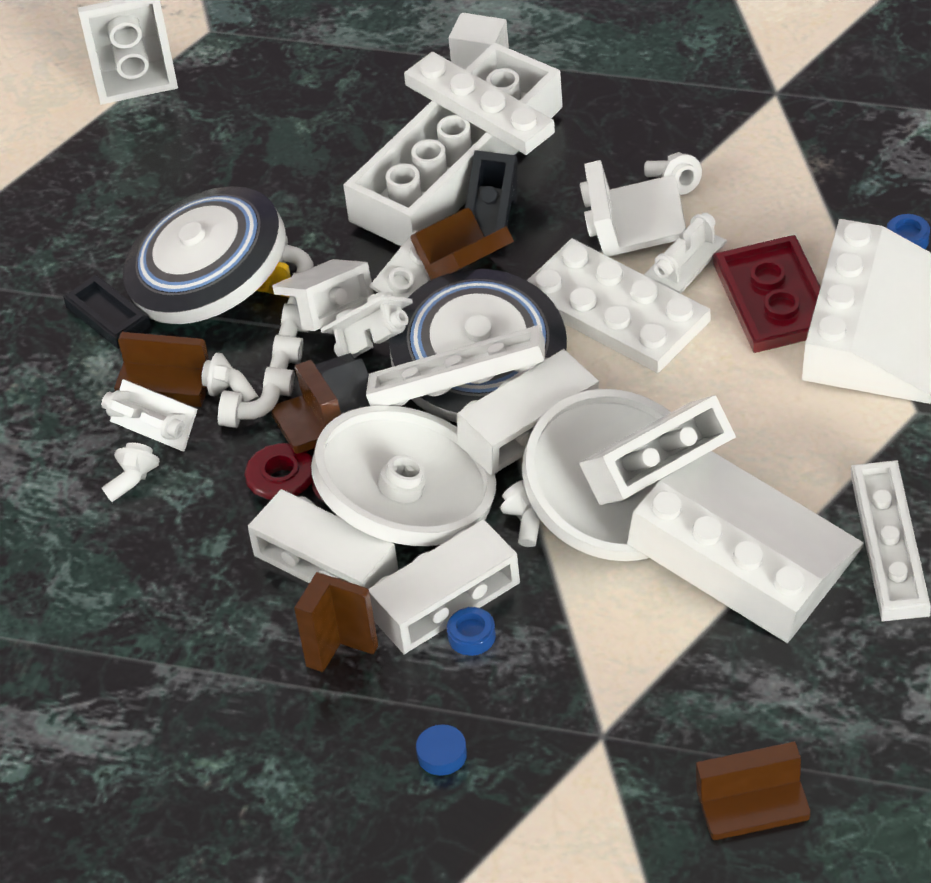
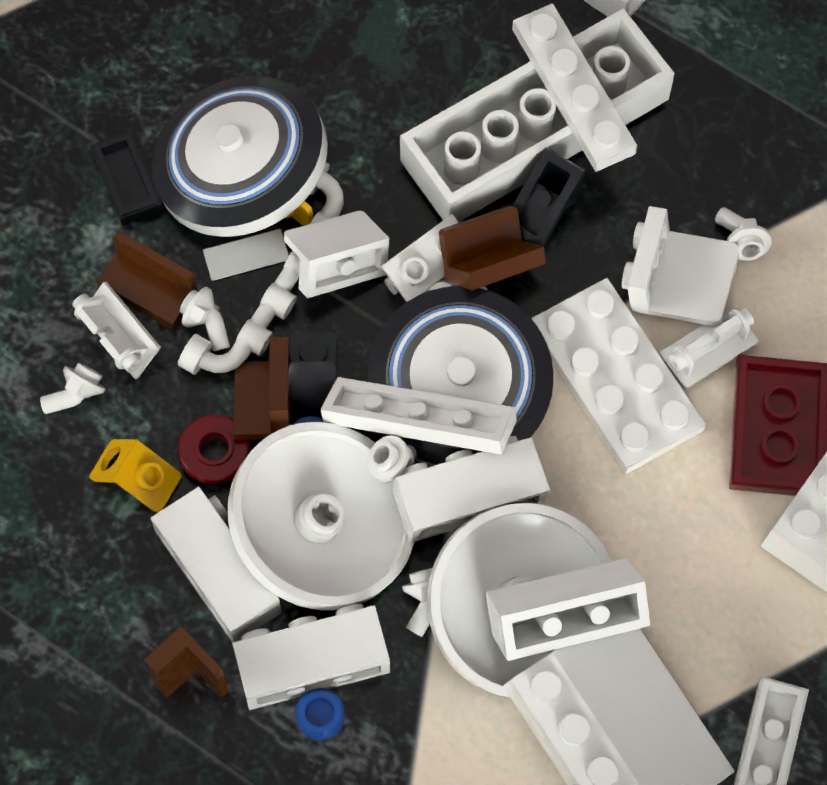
camera: 15 degrees right, 20 degrees up
white hinge [320,292,413,358] -> none
none -> yellow bracket [89,439,182,512]
none -> white sticker [203,229,289,281]
none -> white plate [367,435,417,482]

